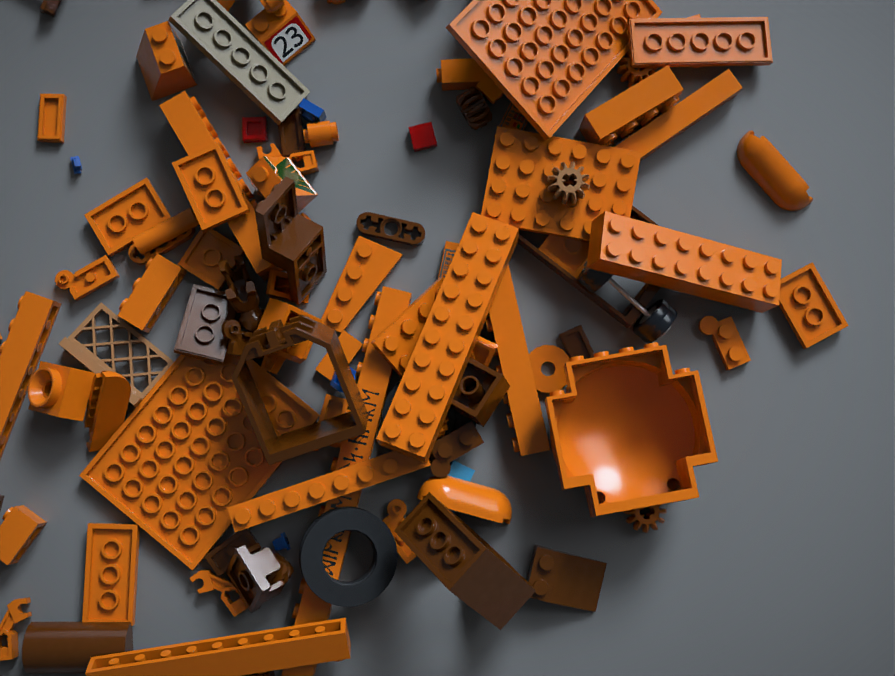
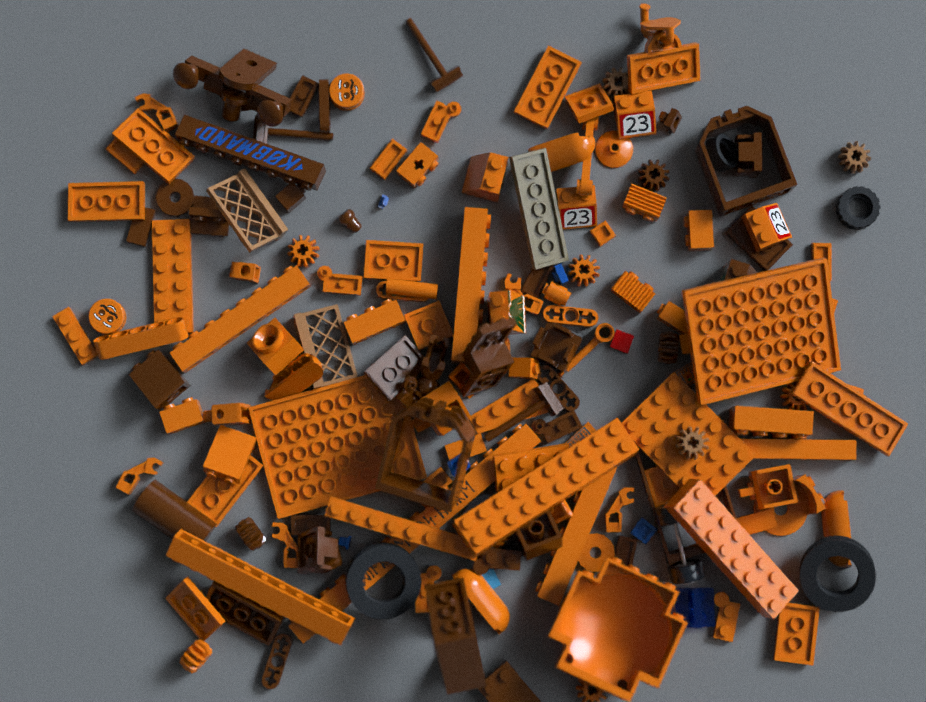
camera: 40 degrees right, 0 degrees up
orange plate [172,142,250,232] -> none
red tile [242,116,268,143] -> none
none -> orange torso [203,403,251,426]
none -> orange panel [203,425,257,485]
none -> reddish brown gear [235,517,266,551]
none -> orange gear [287,235,320,267]
none -> reddish brown piece [338,209,362,233]
none -> orange brick [396,142,439,189]
none -> orange hinge [421,100,461,143]
none -> reddish brown piece [485,382,564,442]
none -> orange brick [509,357,540,379]
none -> reddish brown panel [531,322,582,373]
none -> reddish brown hinge [531,410,582,444]
none -> orange beam [543,305,598,327]
none -> orange piece [557,323,615,378]
none -> orange gear [568,254,600,287]
none -> orange tile [589,220,616,247]
none -> orange piece [605,487,634,532]
none -> orange brick [610,271,655,313]
none -> blue plate [630,517,657,545]
none -> clear blue bracket [675,587,715,628]
none -> orange tile [737,508,778,535]
none -> orange hinge [738,464,798,510]
none -> orange piece [753,474,826,536]
none -> black tyre [800,536,876,612]

